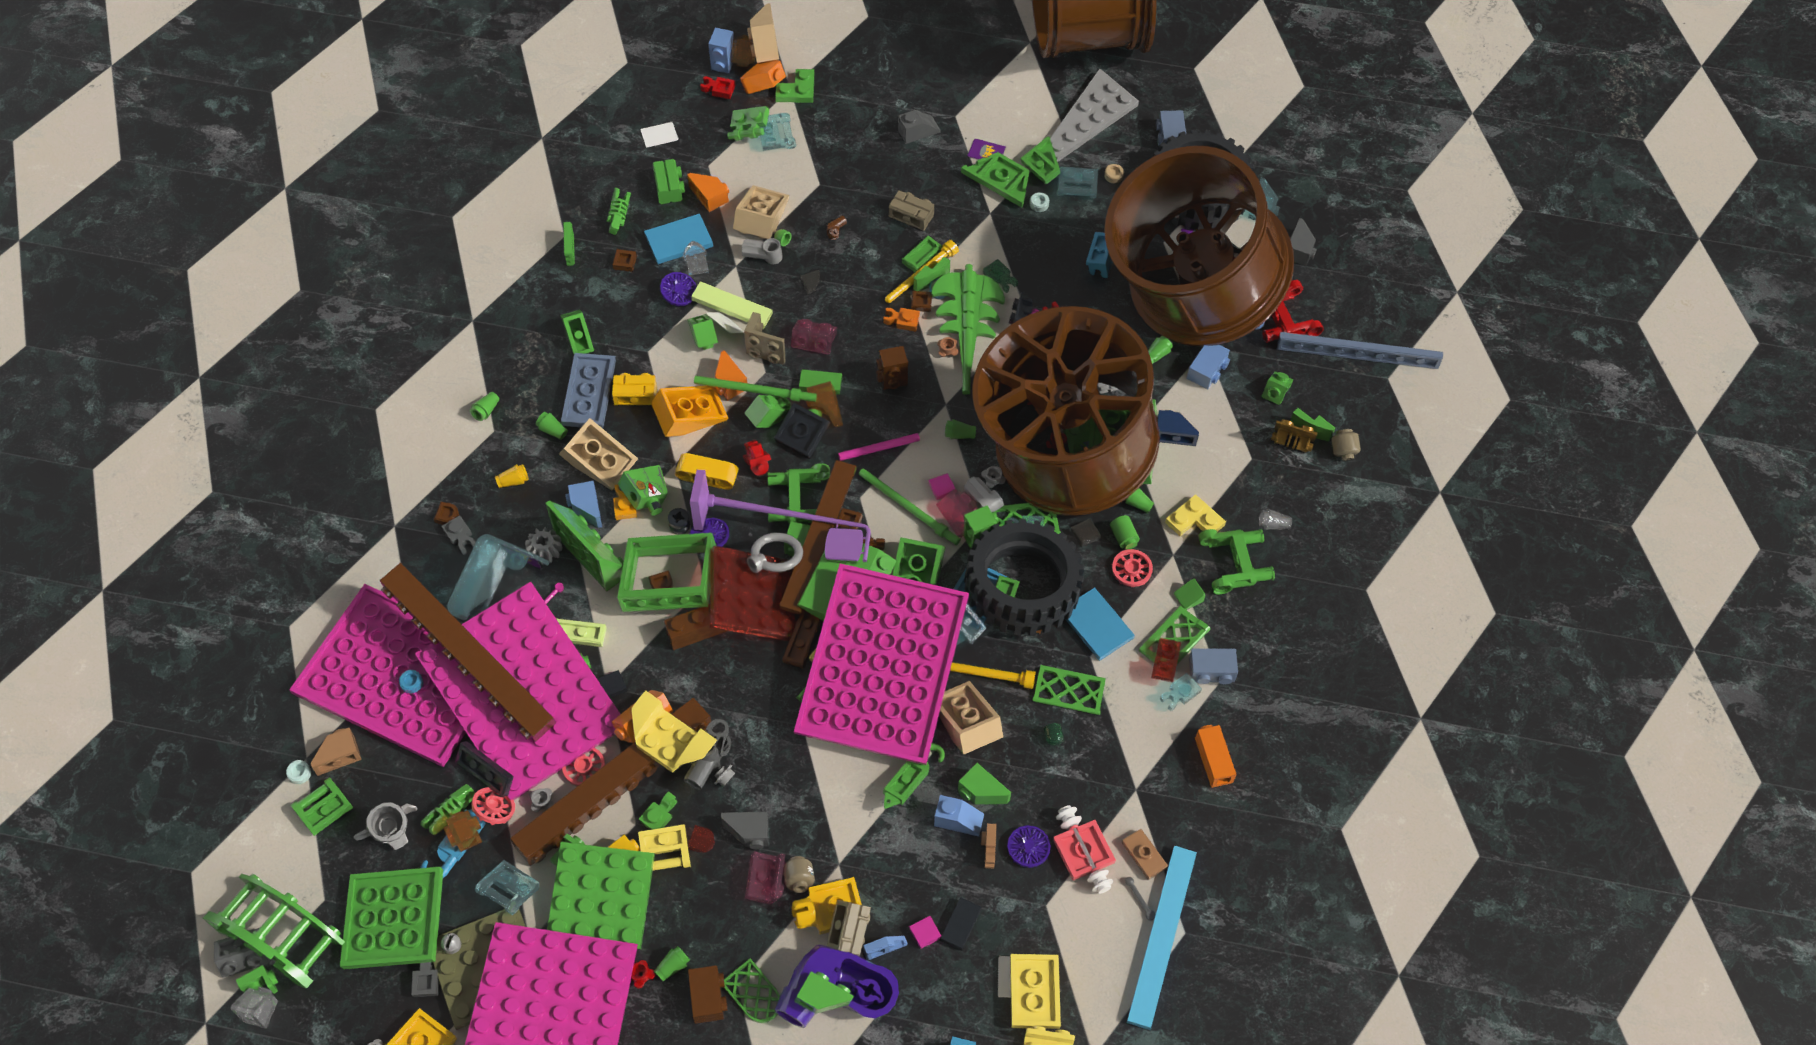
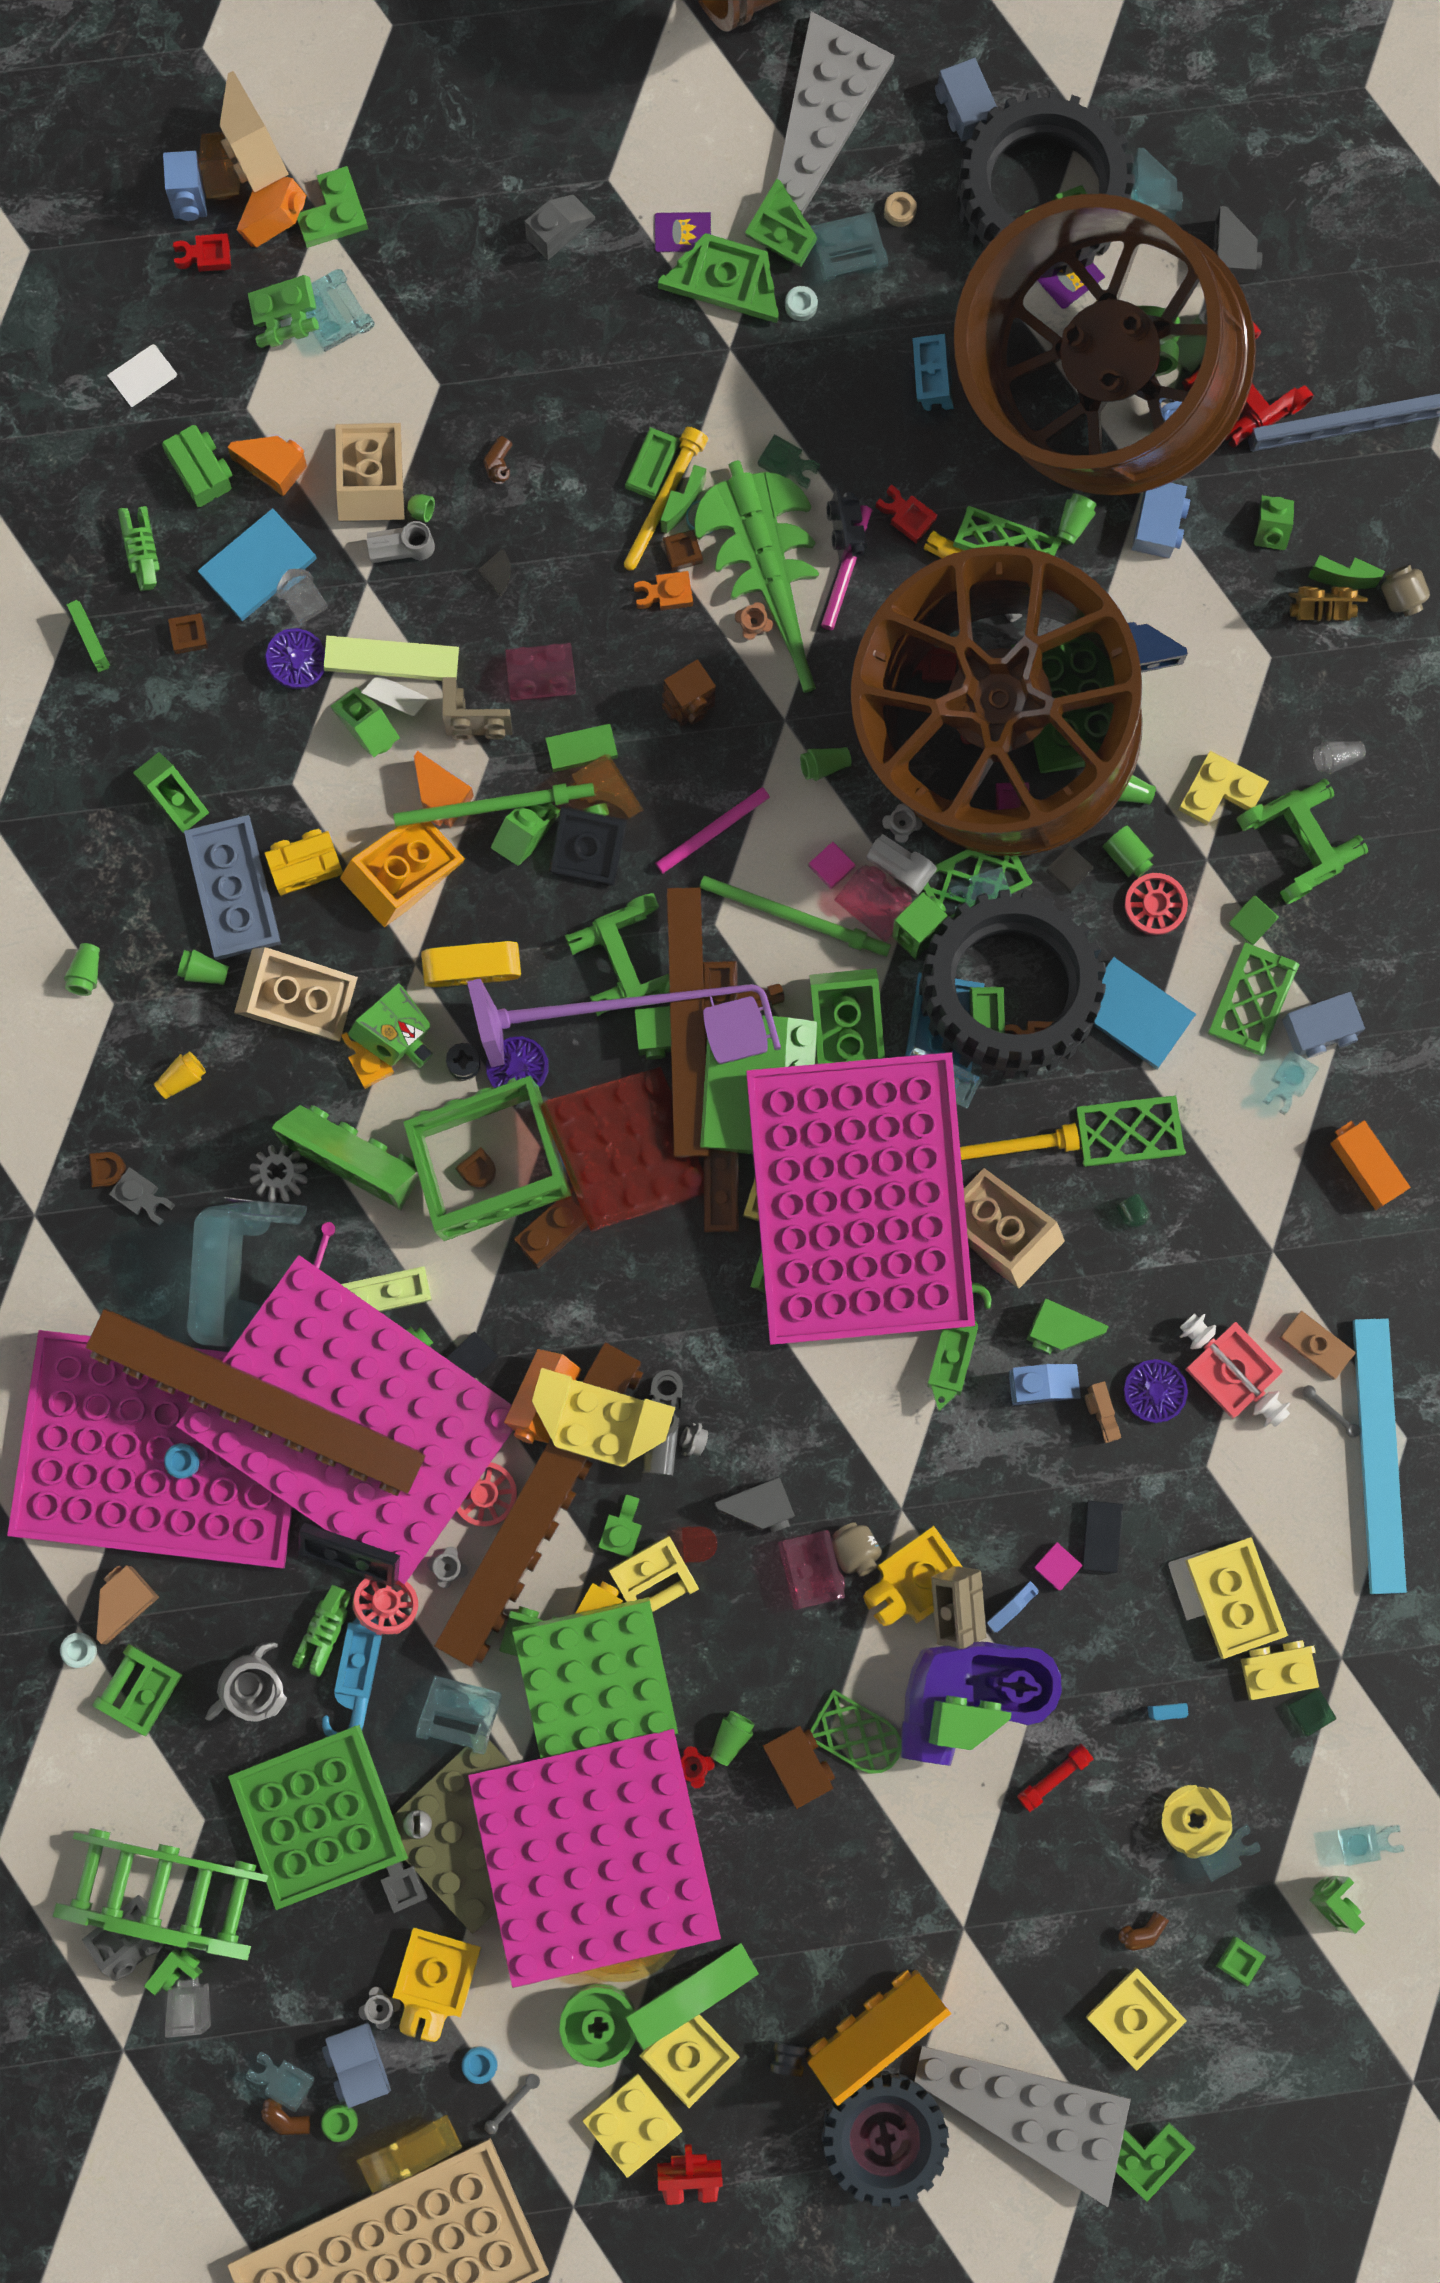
camera: 25 degrees left, 20 degrees up
clear orange brick [444,810,482,852] -> none
medium blue slope [565,481,602,528] -> none
red hips [743,440,771,476] -> none
light grey piece [747,533,803,573] -> none
dark tan brick [889,191,934,231] -> none
clear red slope [1151,638,1181,683] -> none

